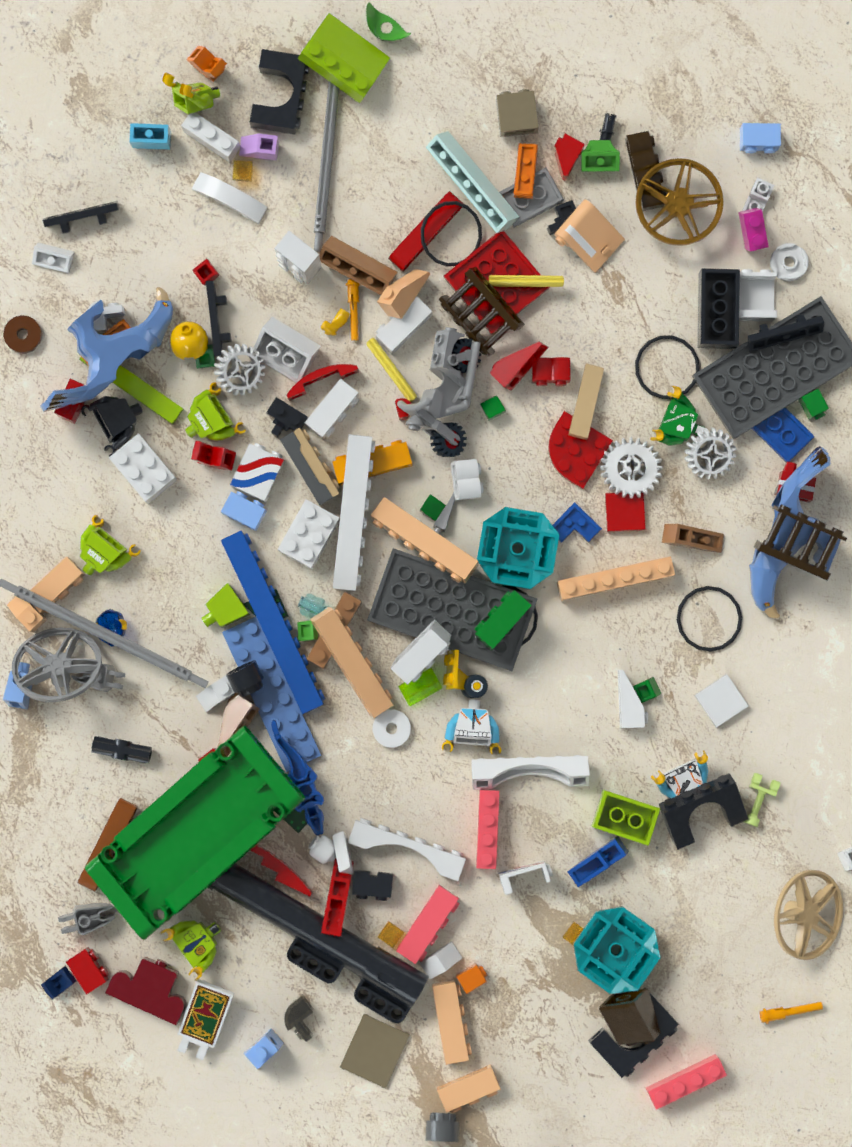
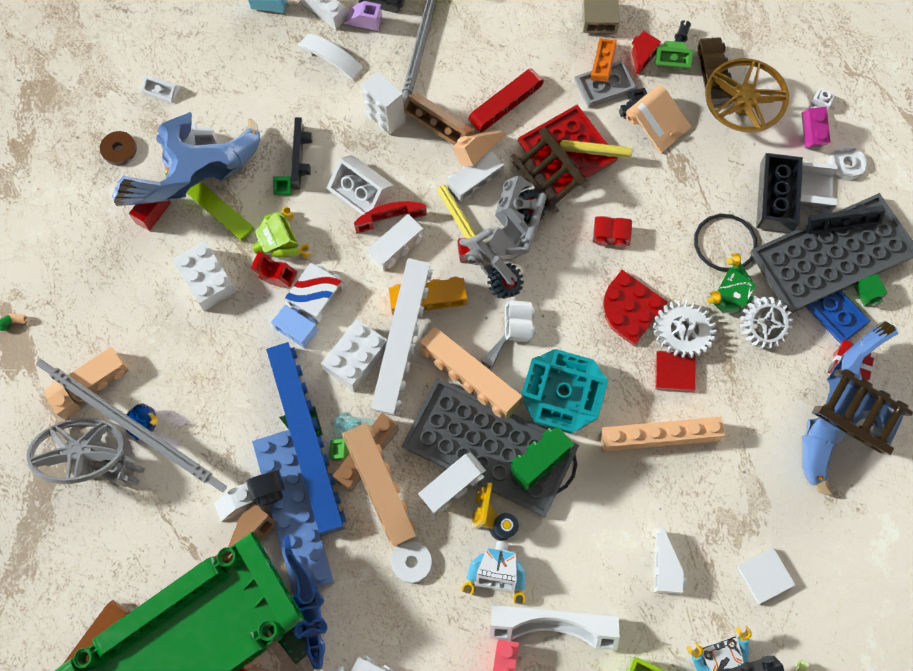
camera: 10 degrees right, 15 degrees down
light blue torso [3,662,32,710] -> none
black hinge [43,201,120,233] -> none
lime torso [80,515,141,576] -> none
black torso [81,396,143,456] -> none
black piece [91,736,152,763] -> none
yellow cylinder [170,321,208,360] -> none
red brick [192,259,219,286] -> none
lime torso [201,583,250,628] -> none
white gear [214,344,266,396] -> none
clear yellow plate [233,160,253,182] -> none
black hinge [266,397,309,437] -> none
piece [280,428,340,506] -> none
yellow arm [320,308,350,336] -> none
light orange pin [345,279,360,341] -> none
clear neon green slope [398,668,442,706] -> none
green slope [420,494,446,521] -> none
black piece [421,201,482,267] -> none
light aqua brick [426,131,519,233] -> none
green slope [480,395,506,421] -> none
red slope [490,341,549,391] -> none
blue tile [552,502,602,543] -> none
tan tile [568,363,604,440] -> none
green slope [633,677,661,703] -> none
medium nougat slope [662,524,724,553] -> none
black piece [676,586,742,652] -> none
light blue brick [740,123,781,154] -> none

